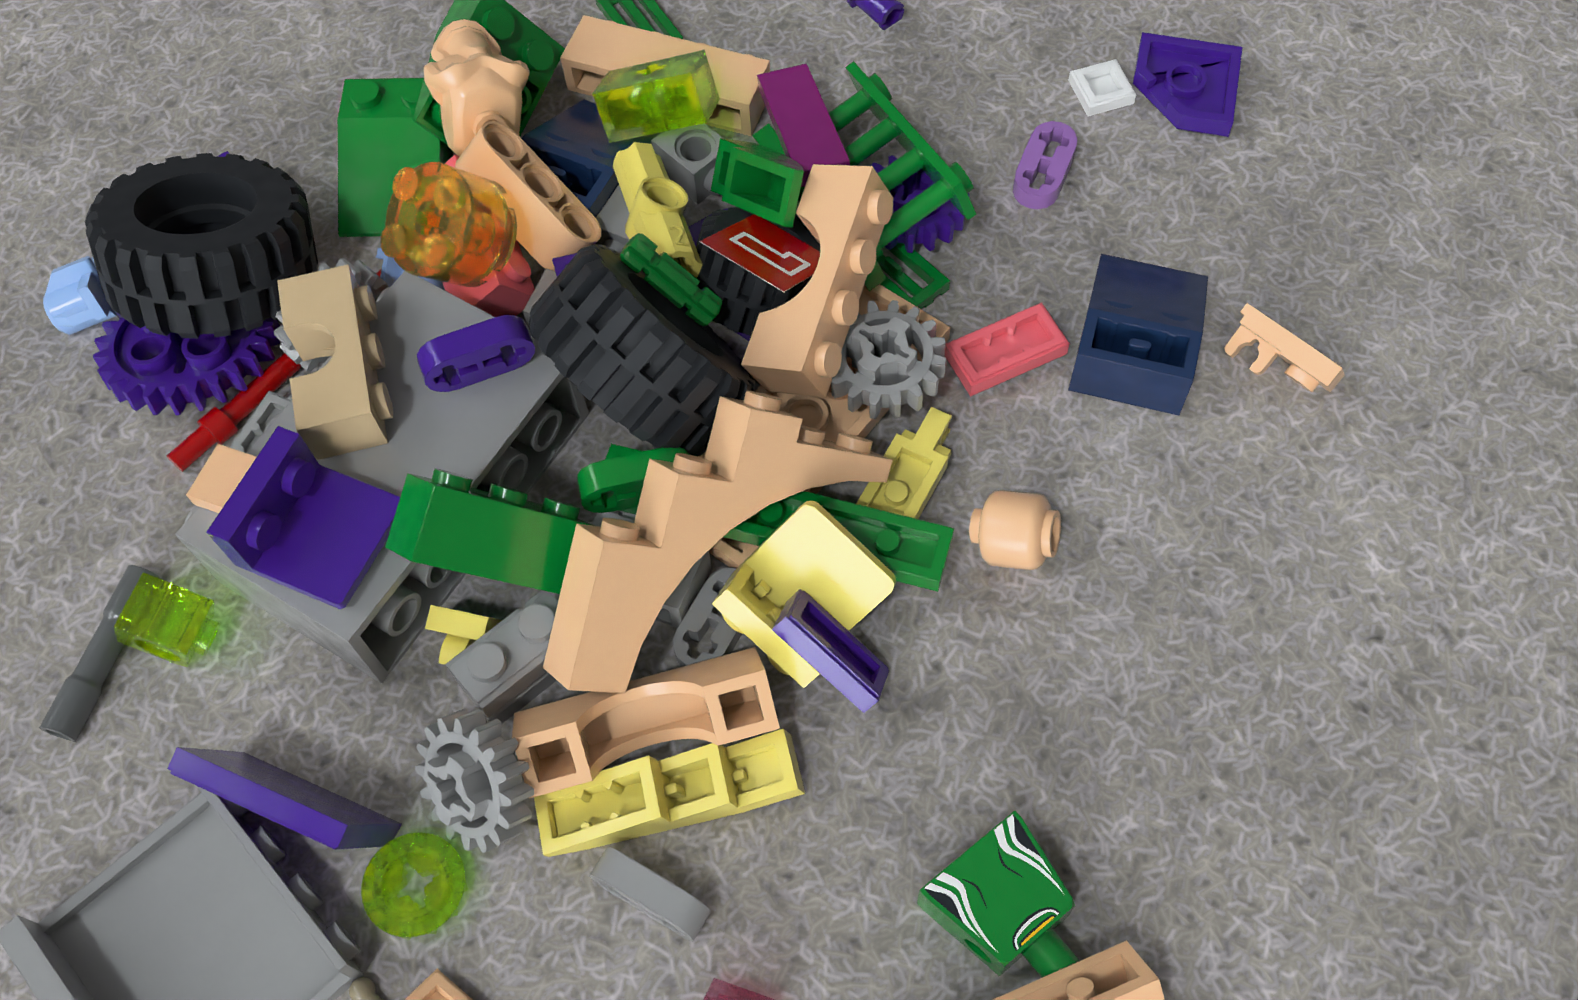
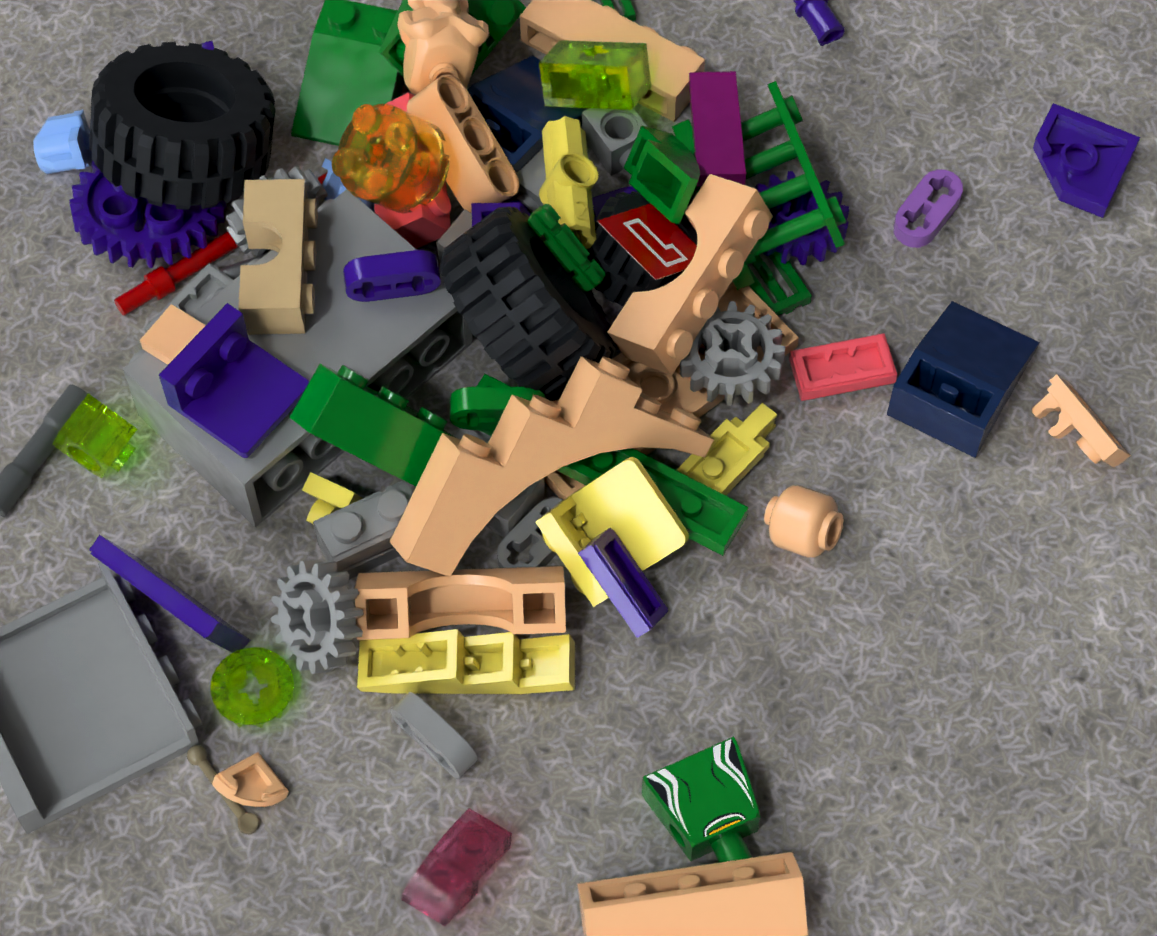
camera: 10 degrees right, 0 degrees up
white tile [1068,59,1136,116] -> none

